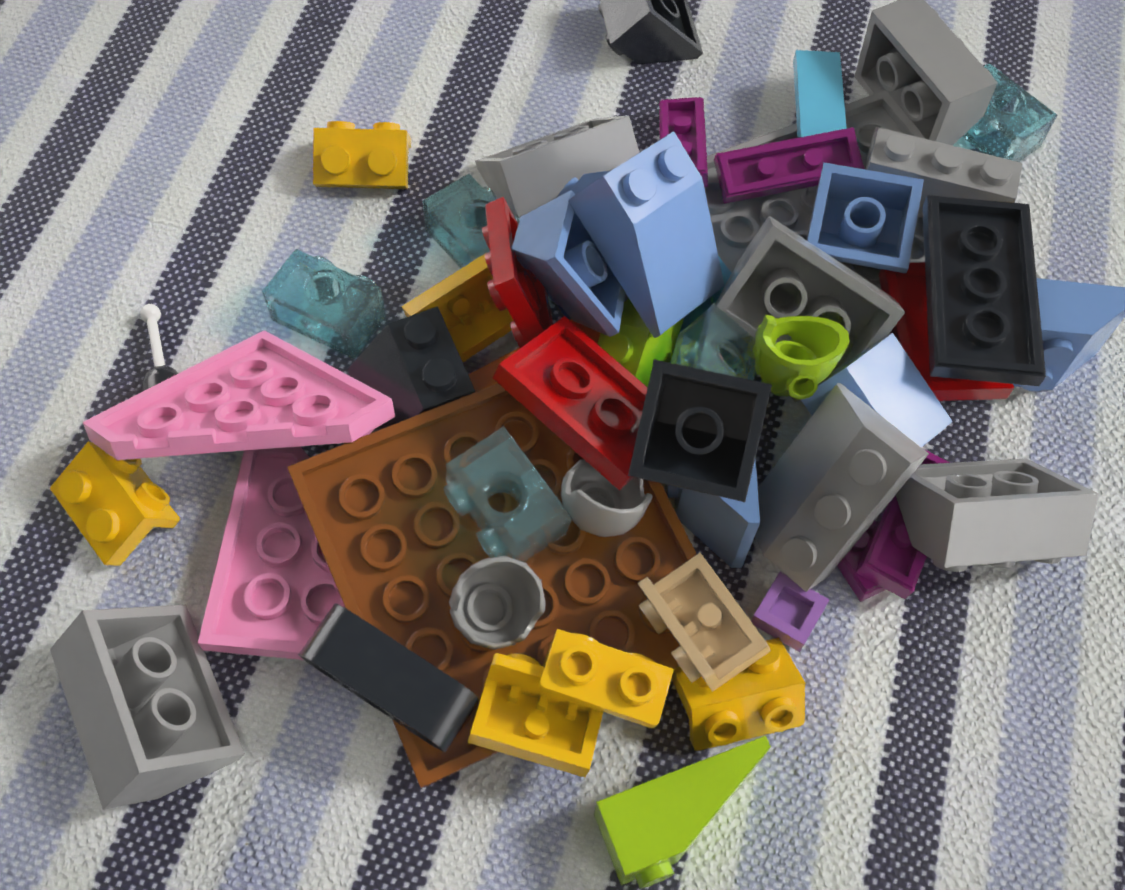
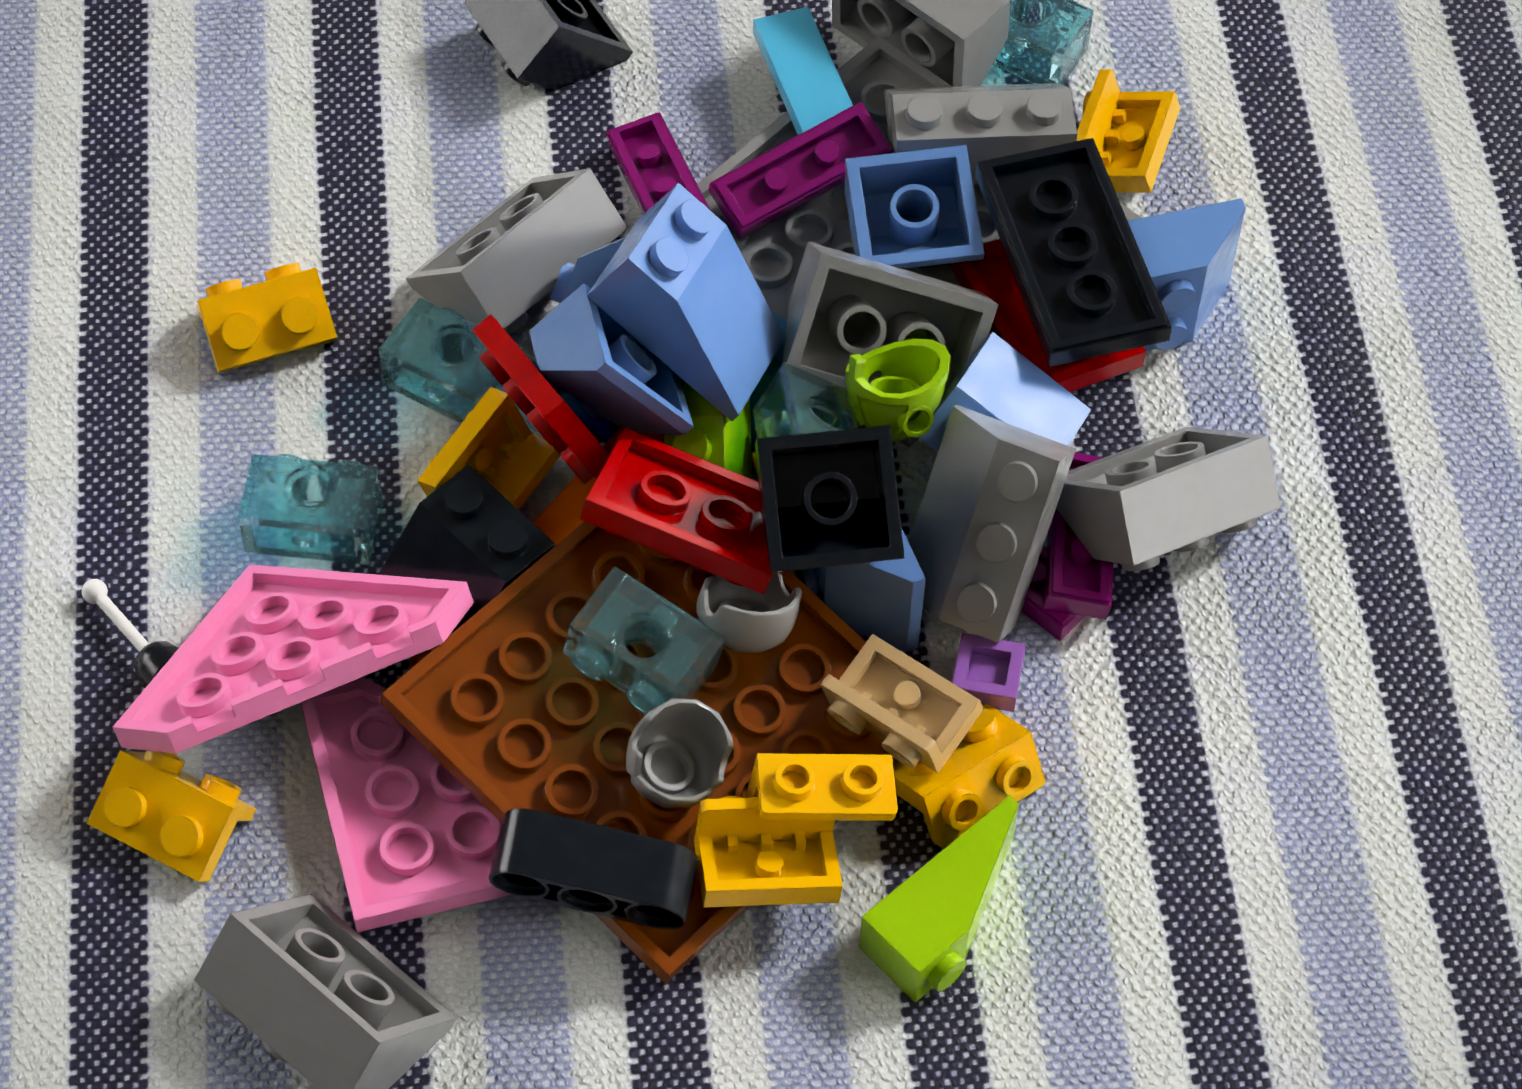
camera: 20 degrees left, 5 degrees down
none -> yellow bracket [1076,69,1180,193]

